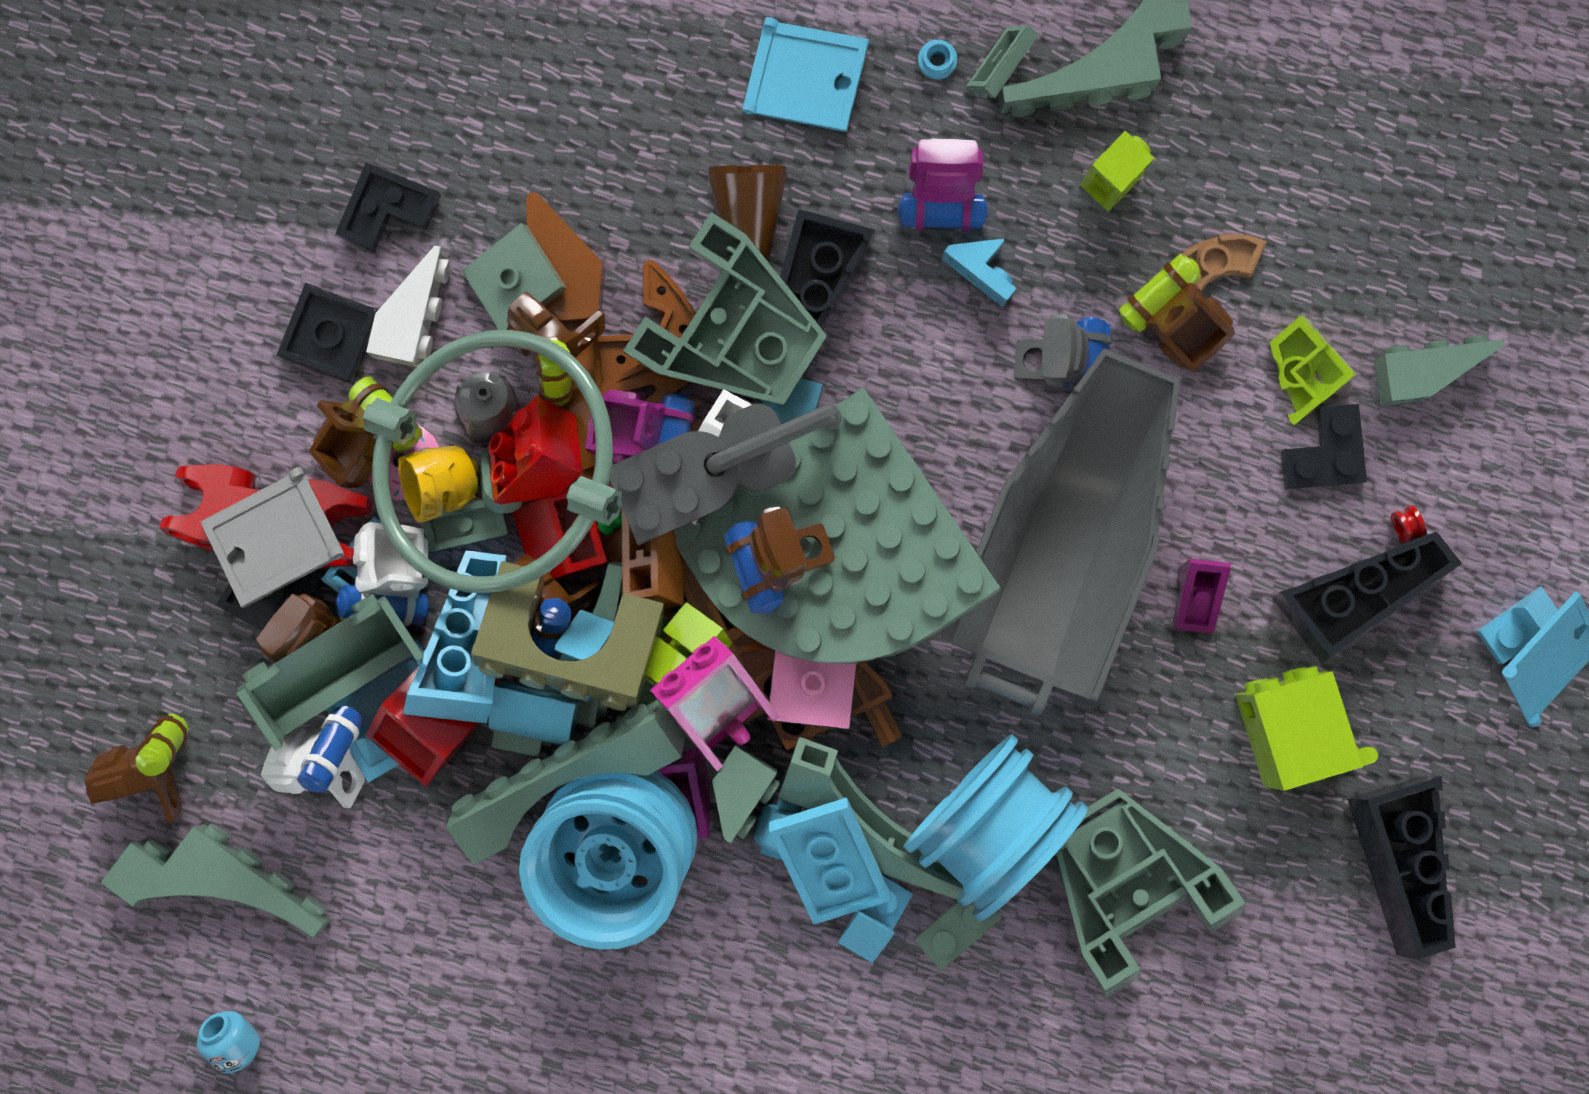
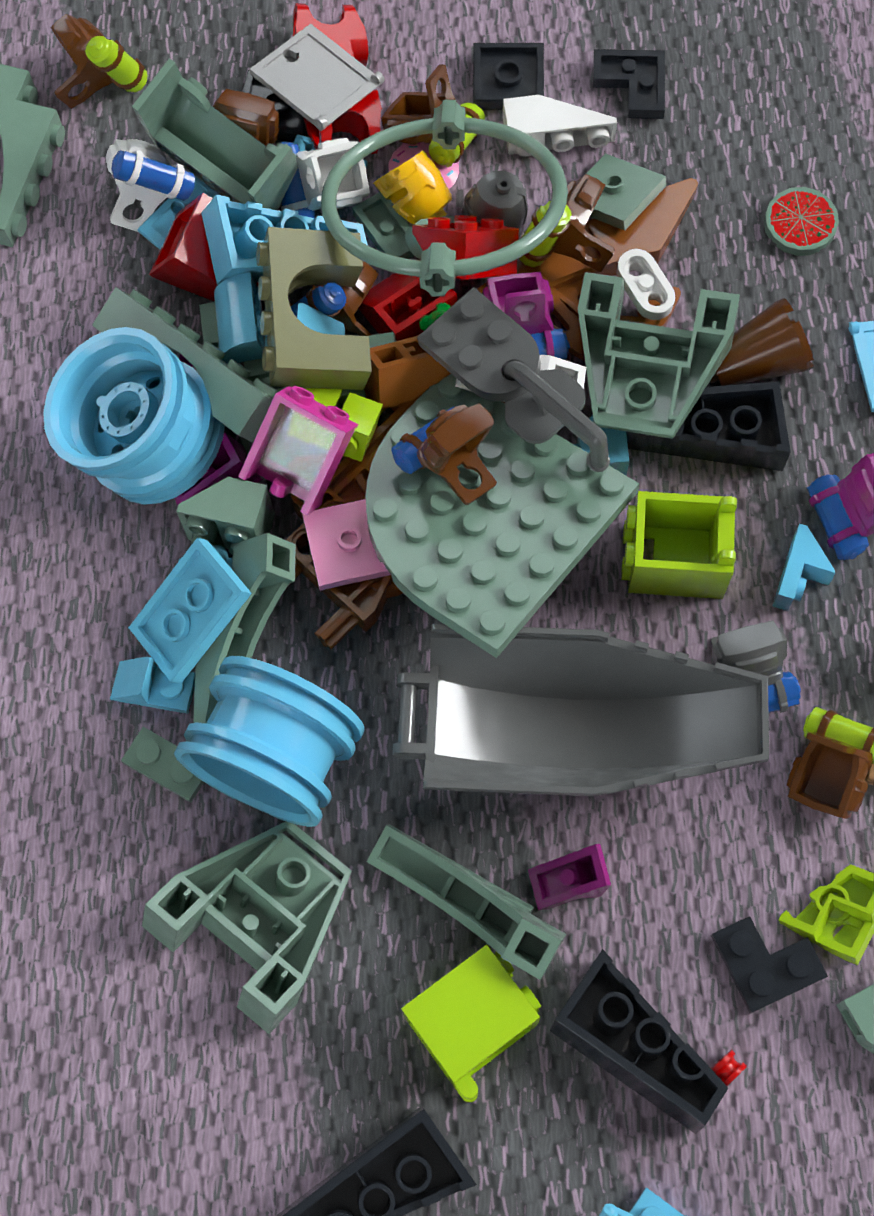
camera: 75 degrees right, 15 degrees down
none -> sand green arch [366,824,566,980]
none -> white plate [616,249,675,320]
none -> lime container [621,491,737,599]
none -> tile [764,187,839,256]

